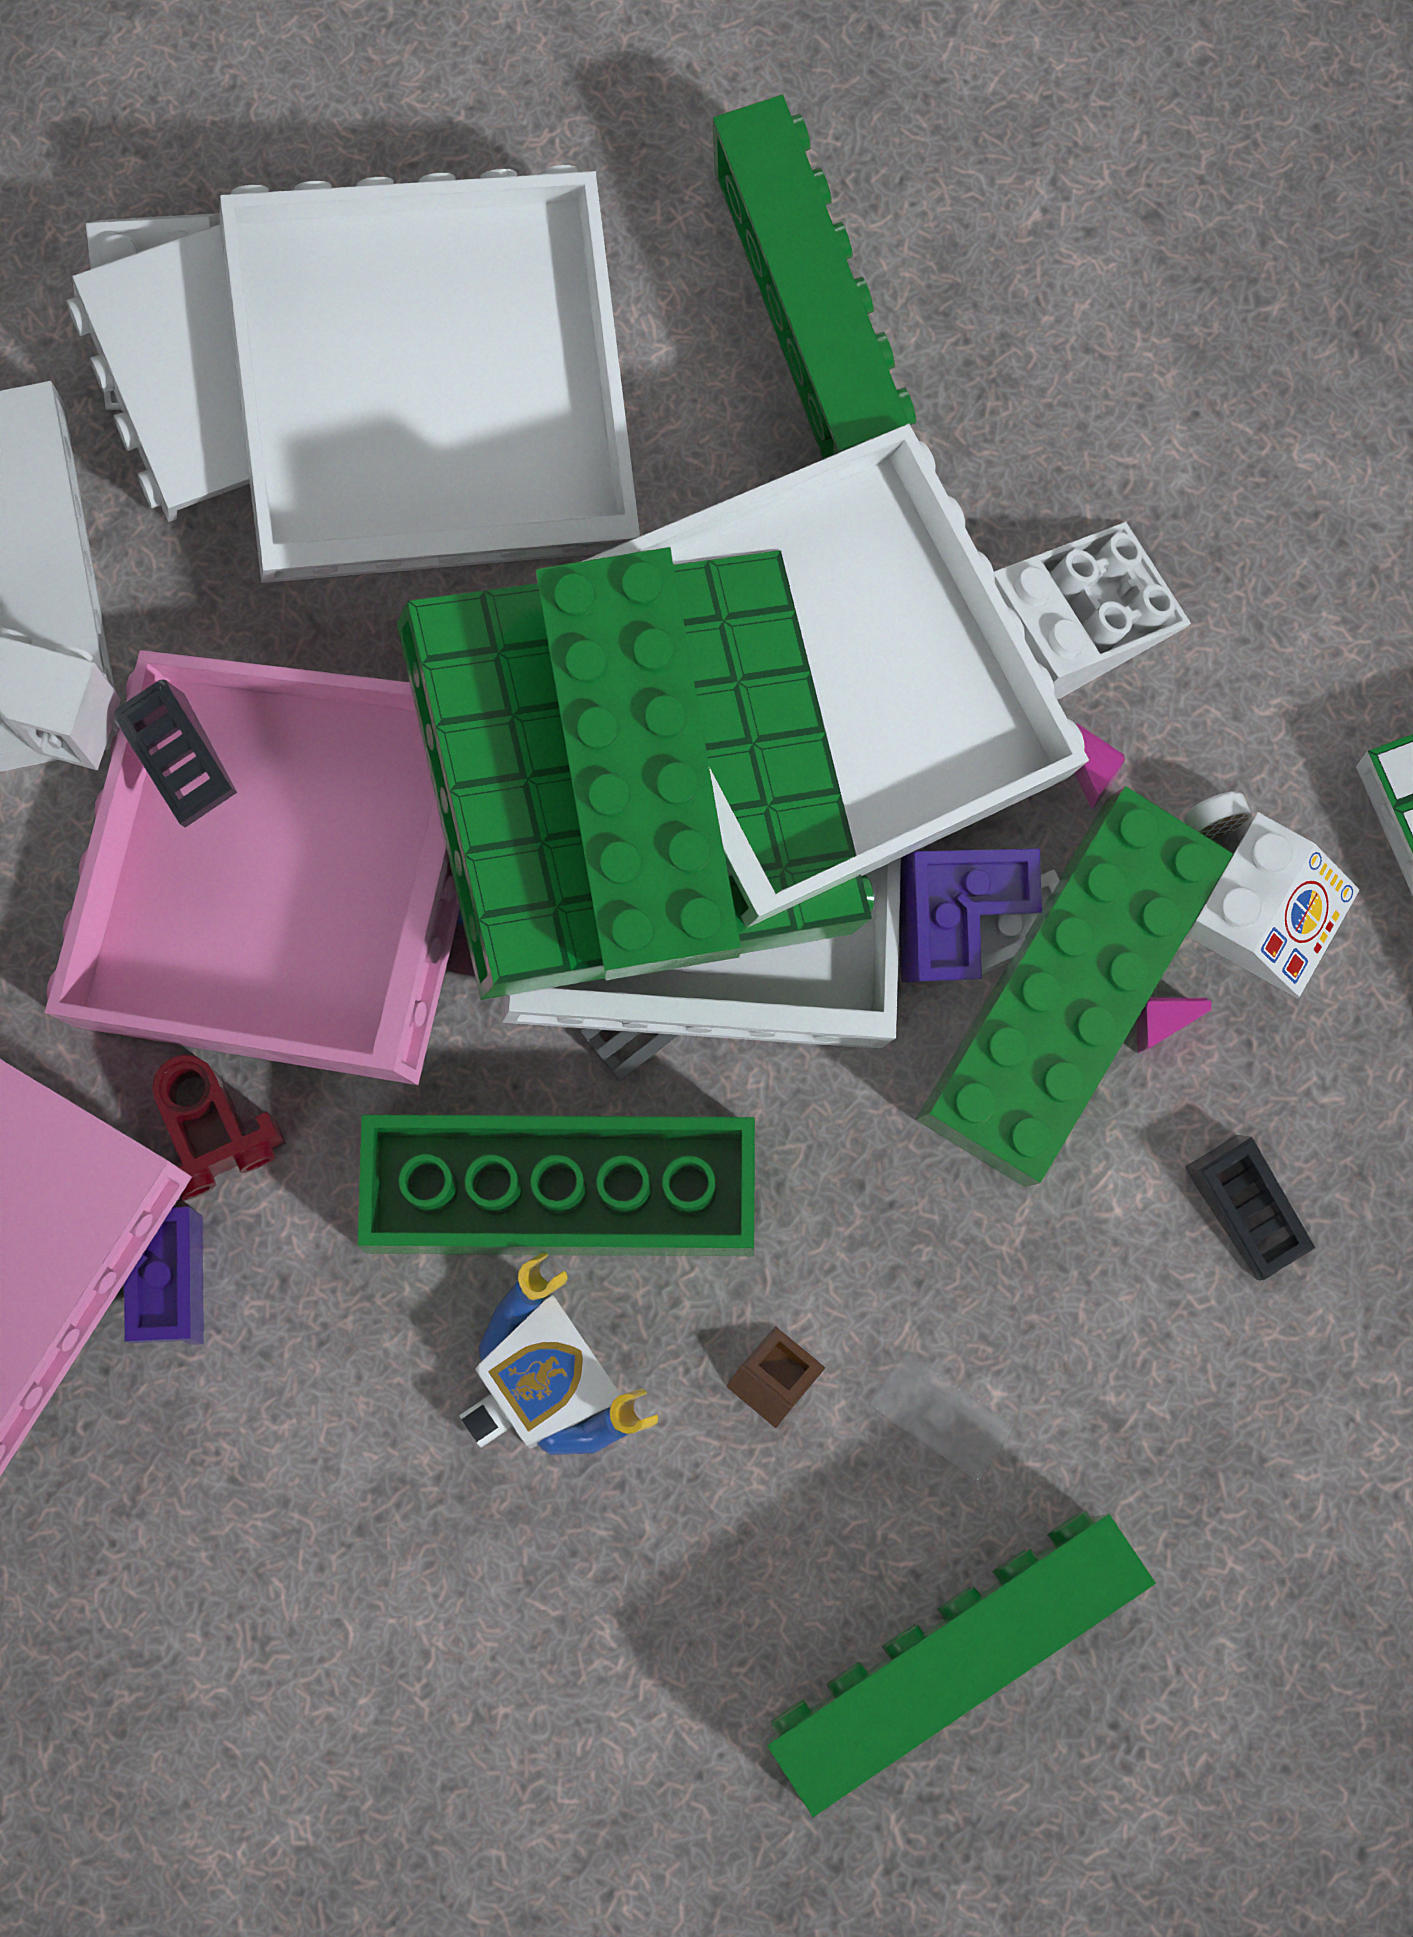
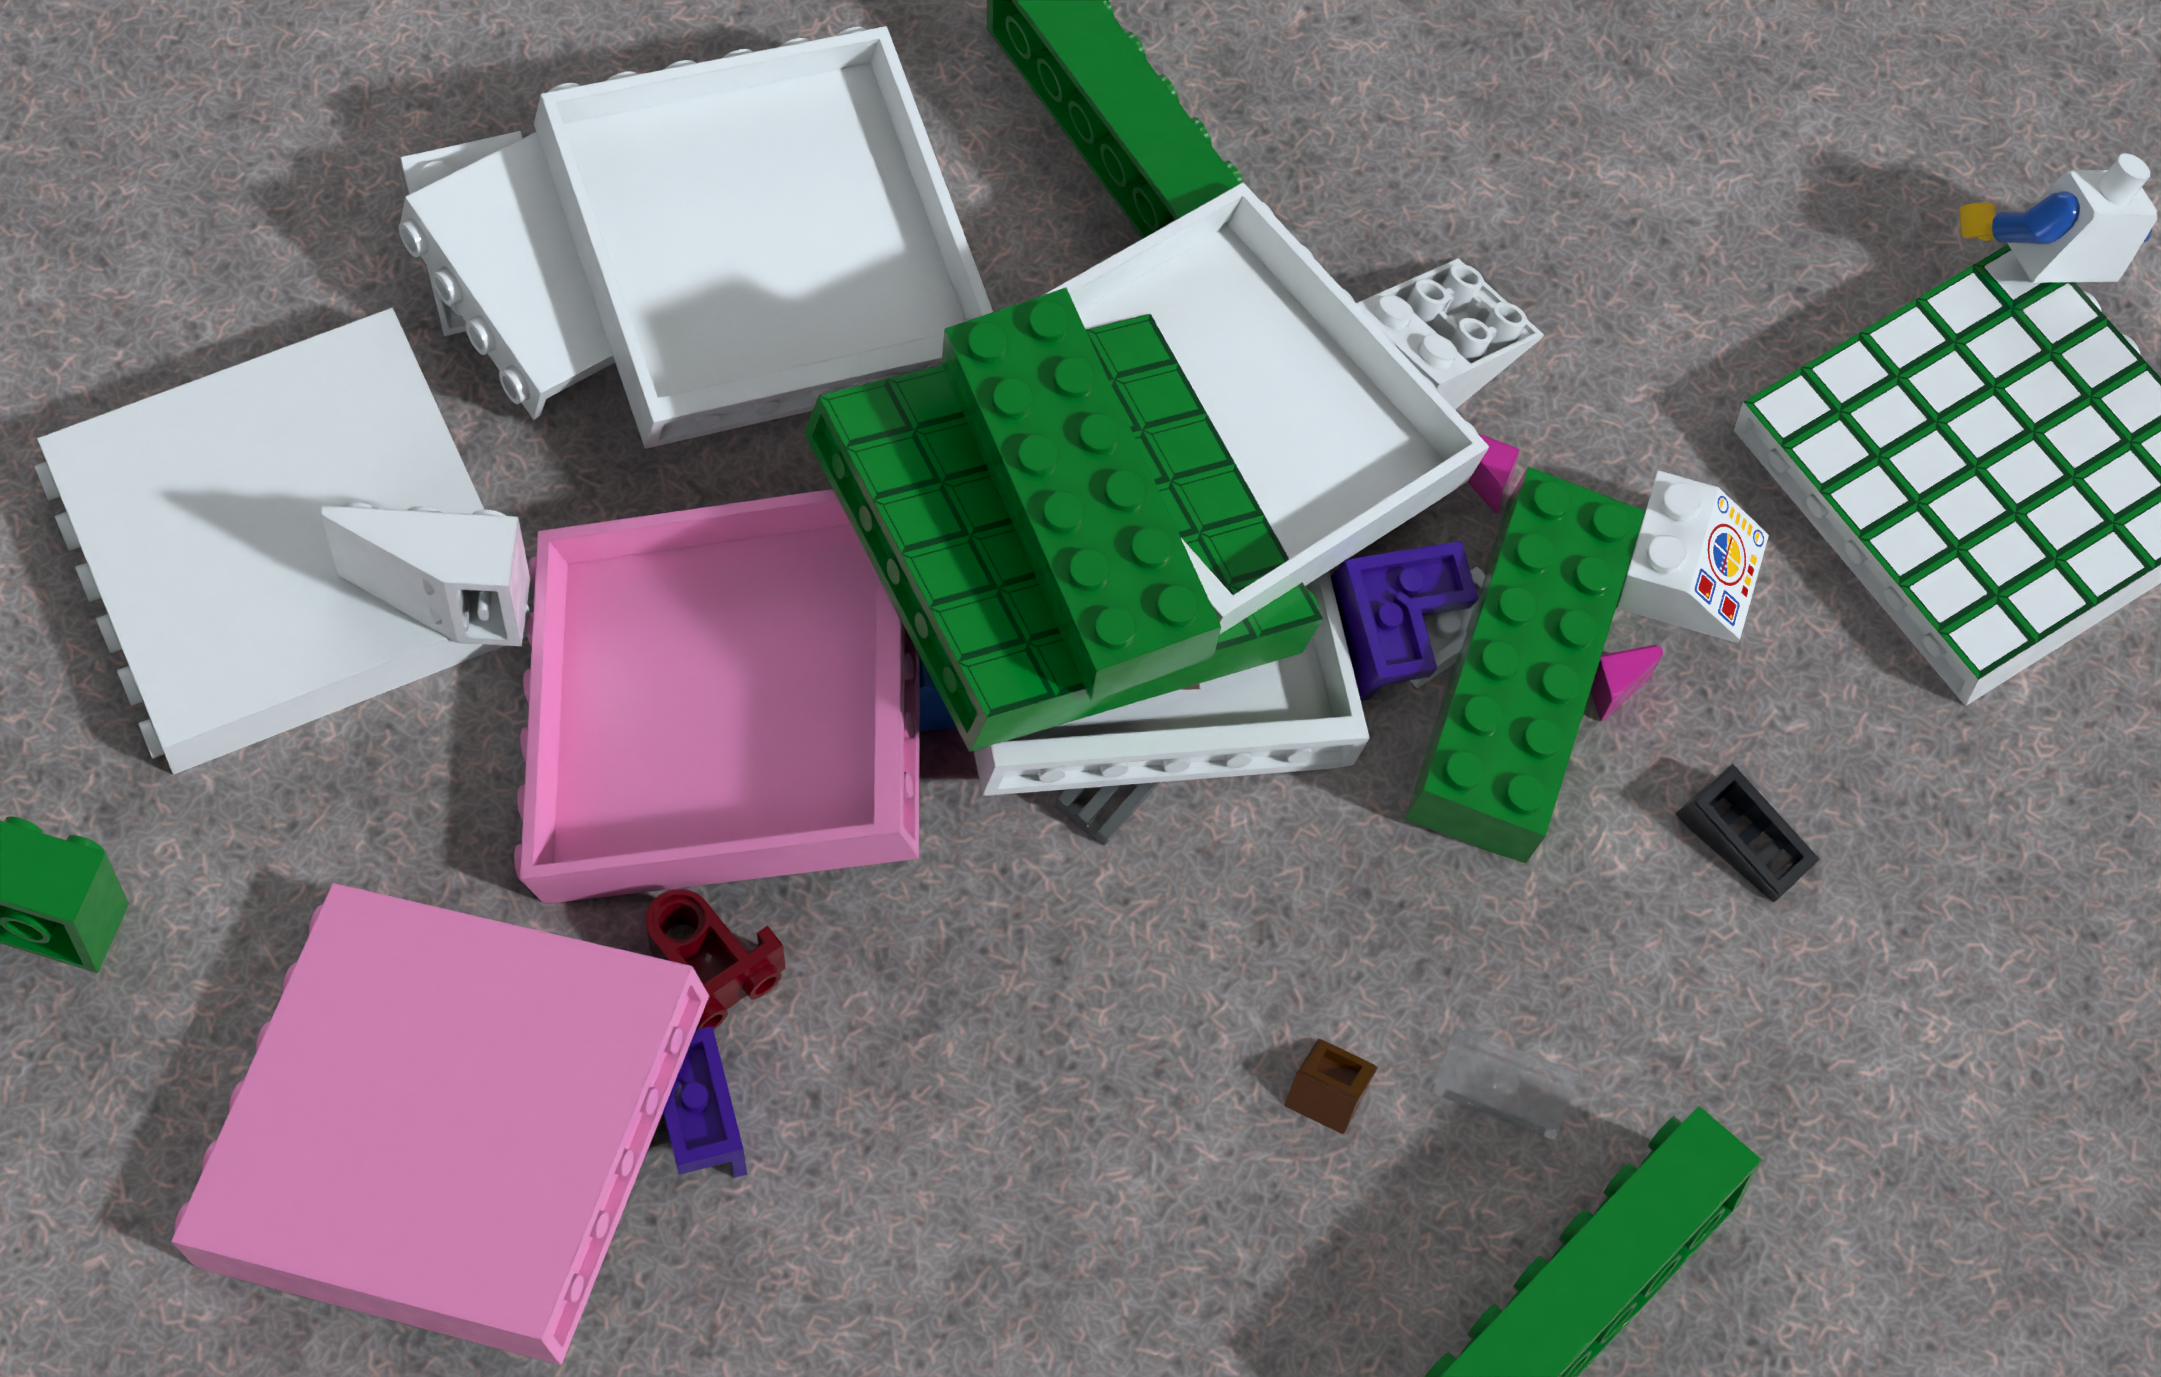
camera: 20 degrees left, 15 degrees down
black slope [113,679,237,828] -> none
green brick [357,1115,755,1257] -> none
torso [459,1252,658,1455] -> none
white tile [1184,791,1252,839] -> none

